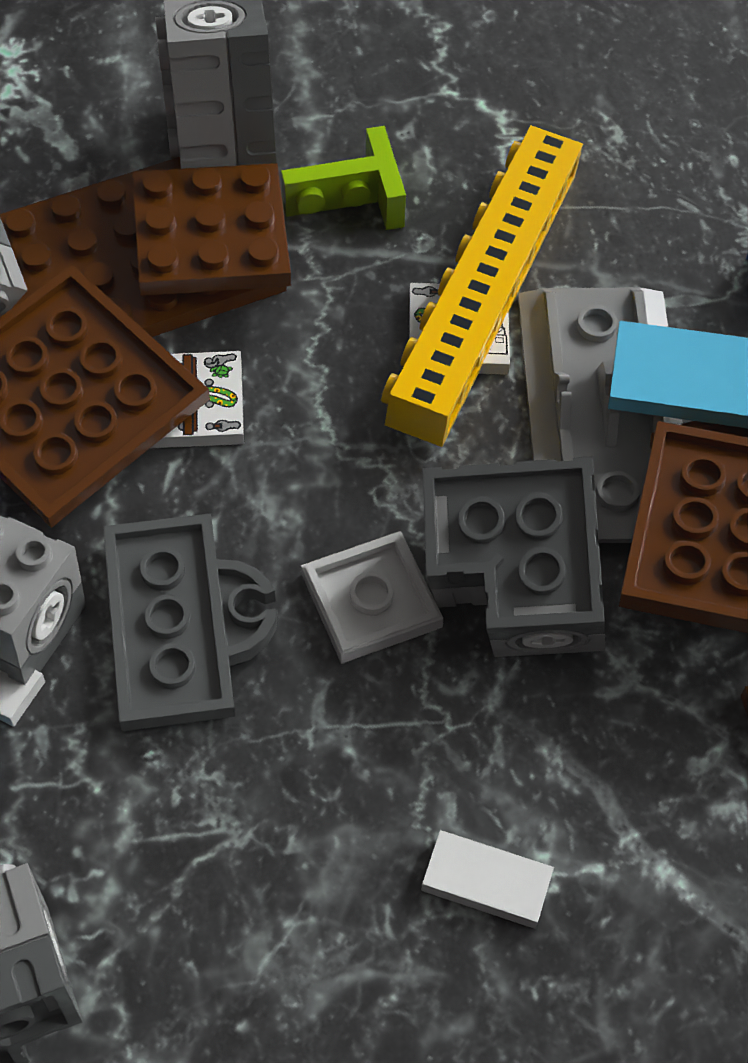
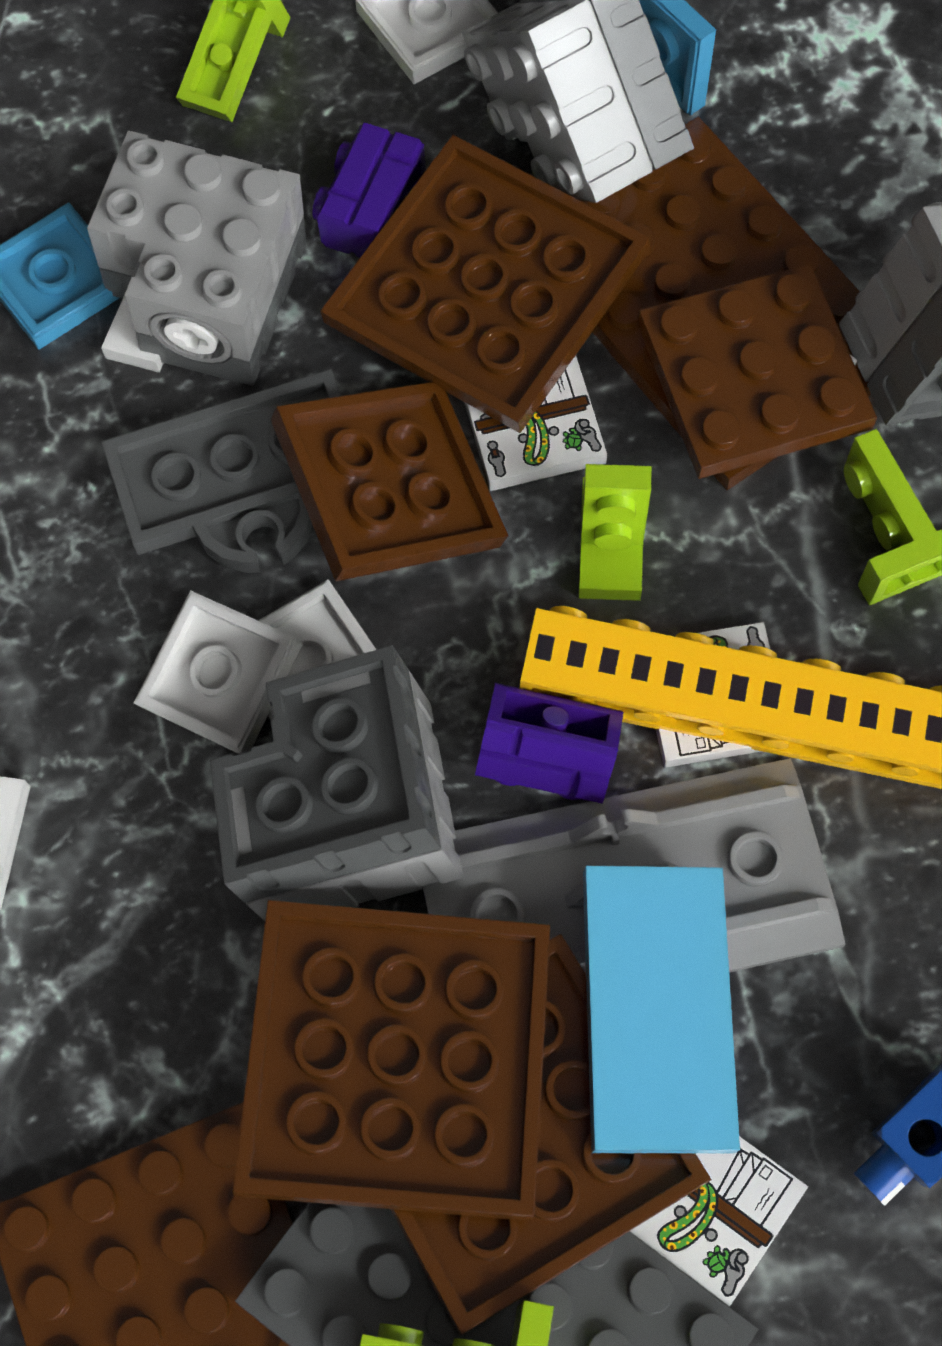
camera: 85 degrees right, 10 degrees up
none -> white tile [134,590,304,754]
none -> reddish brown plate [271,382,508,582]
none -> dark purple brick [475,683,623,804]
none -> lime bracket [579,464,652,601]

